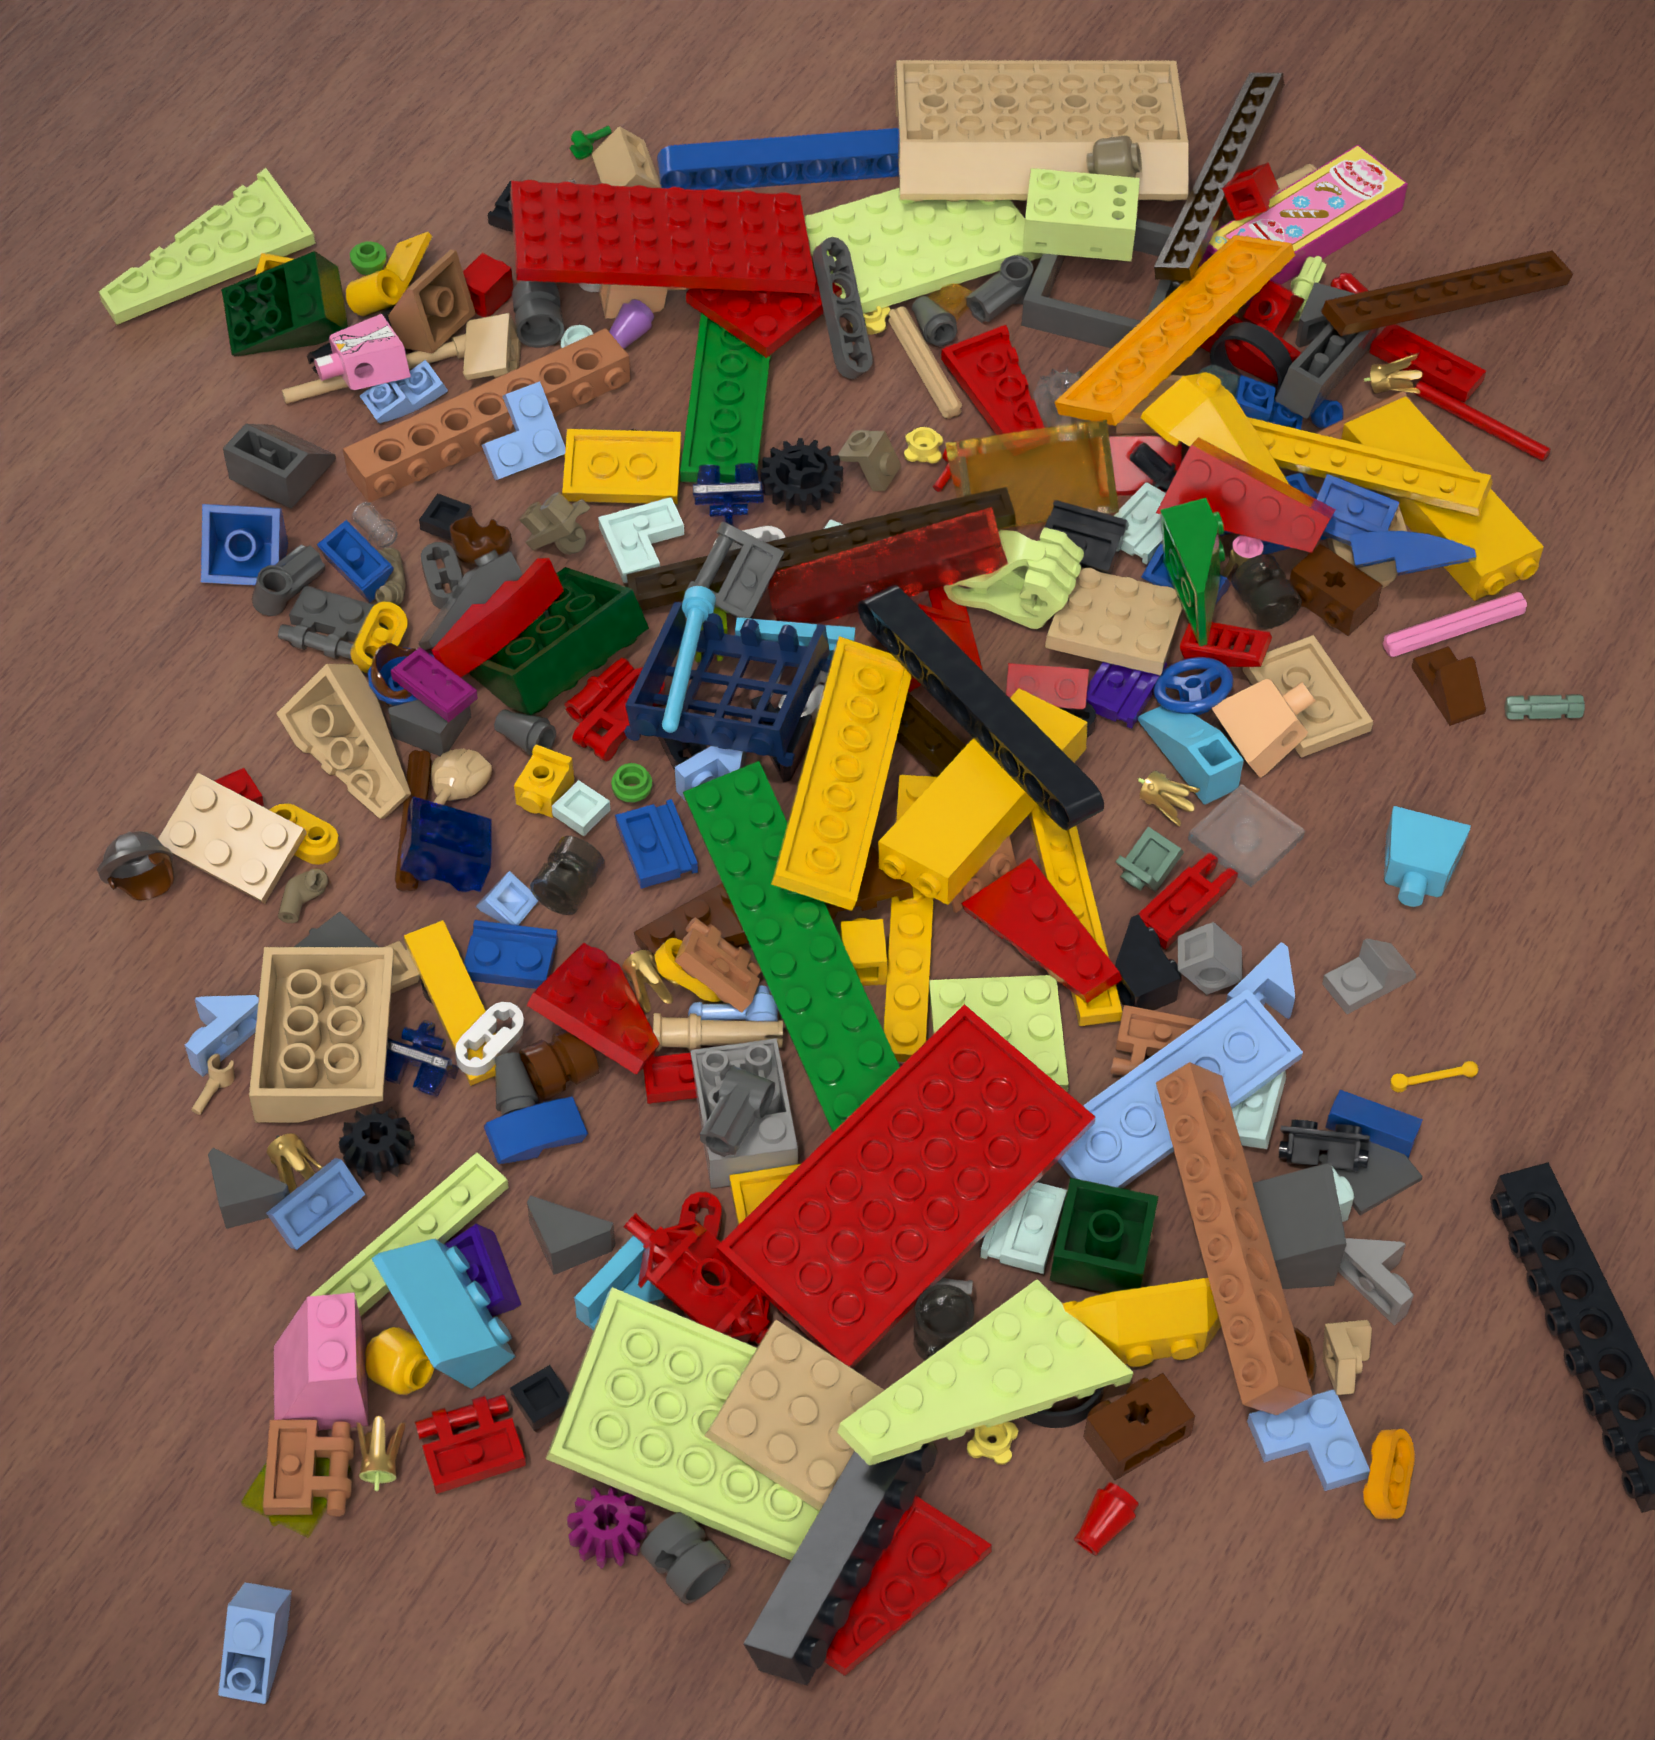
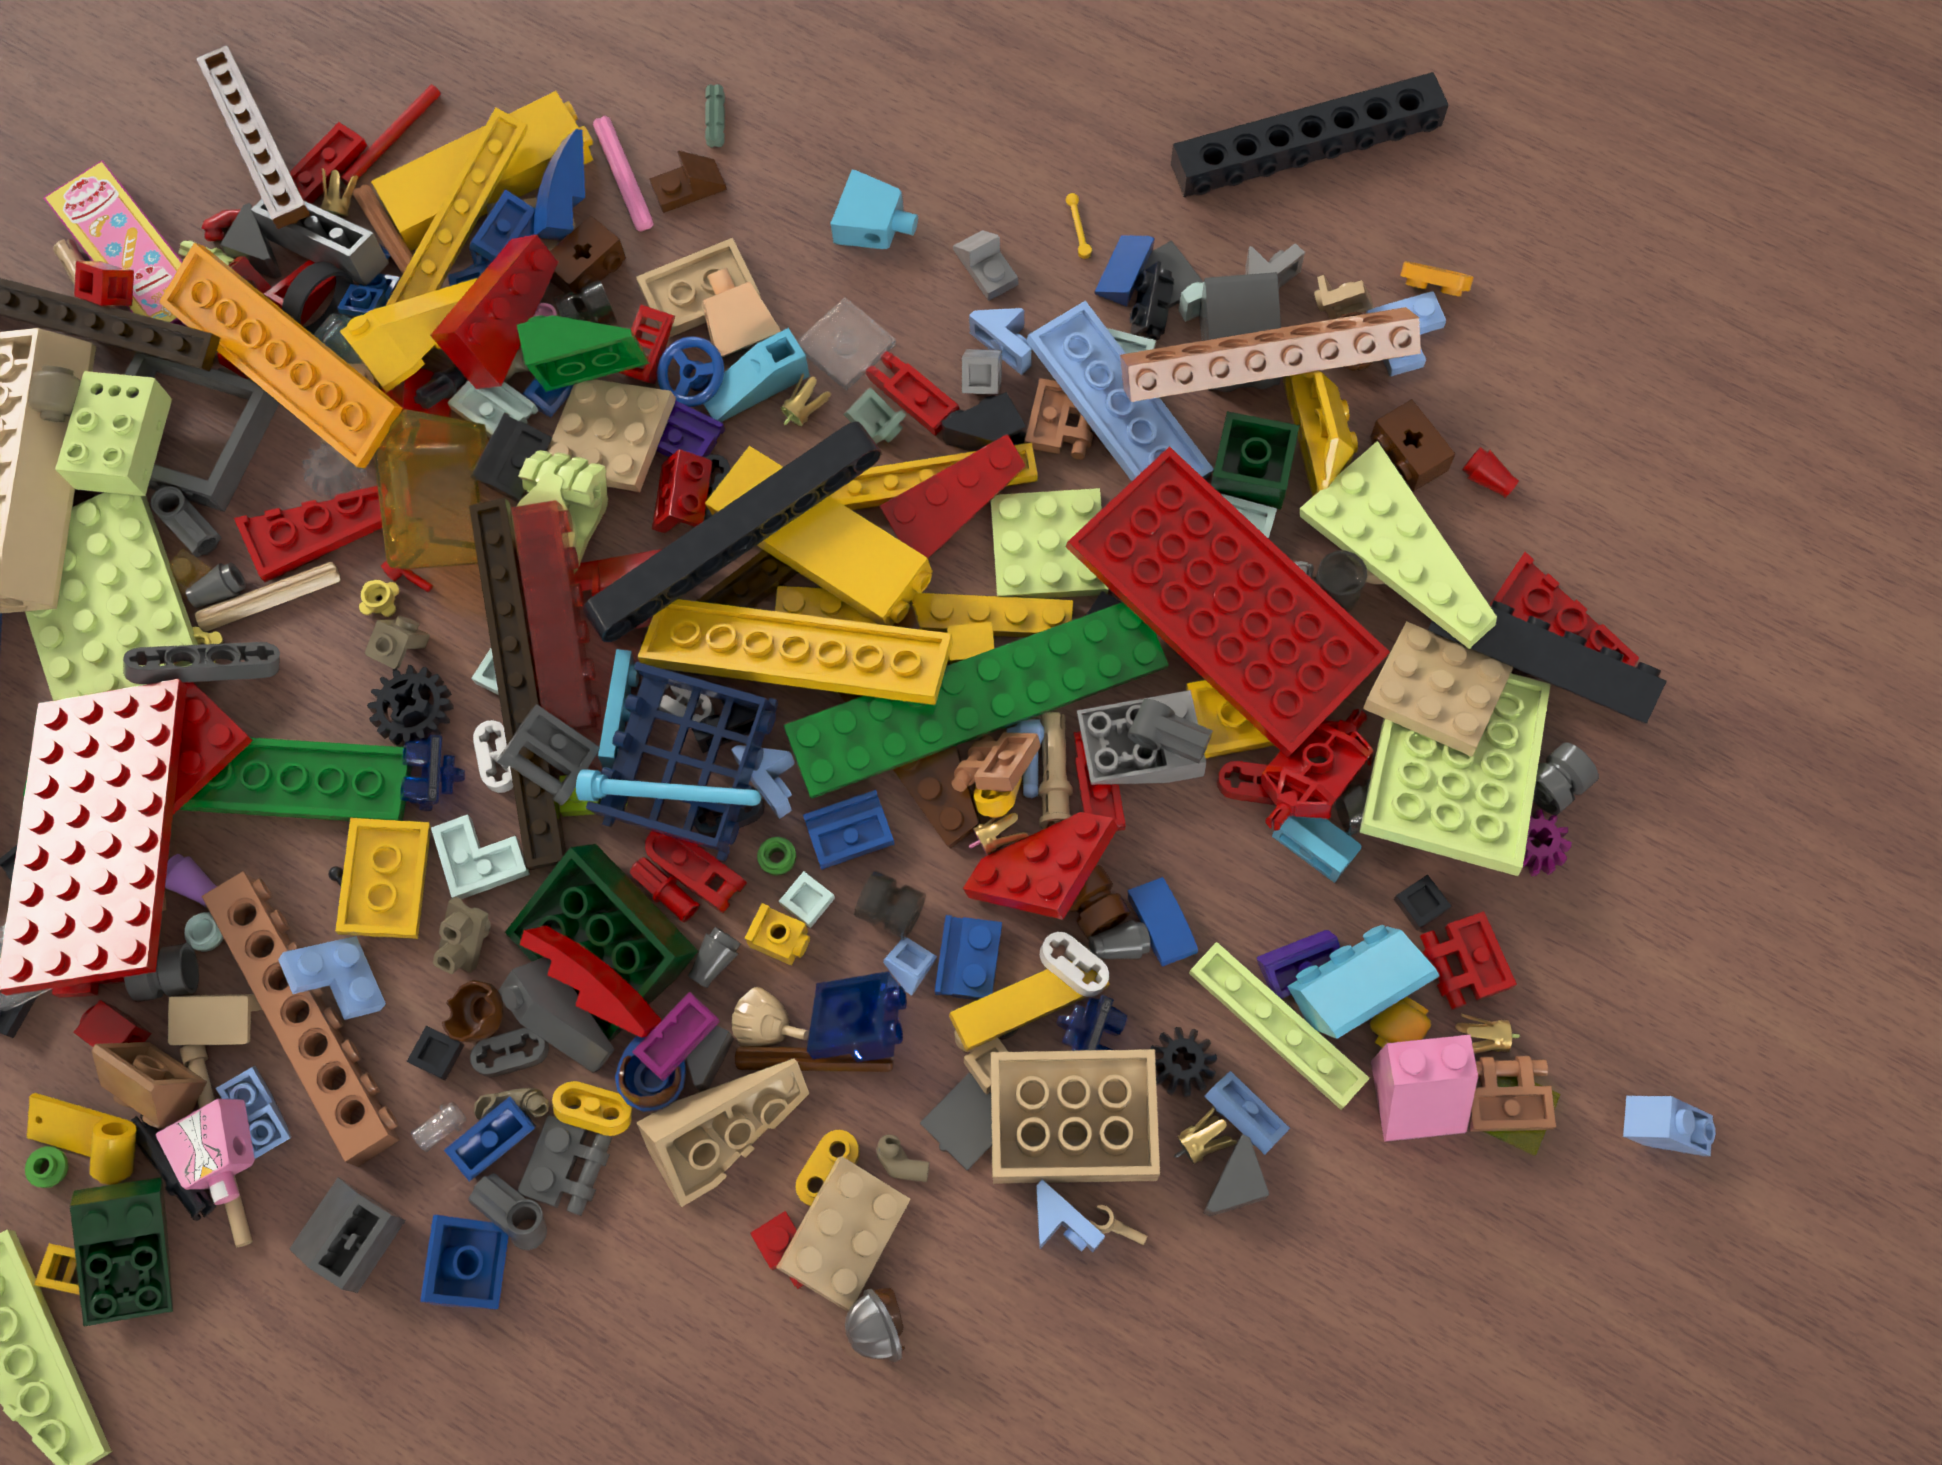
camera: 85 degrees left, 15 degrees up
dark grey slope [527,1195,615,1275] -> none

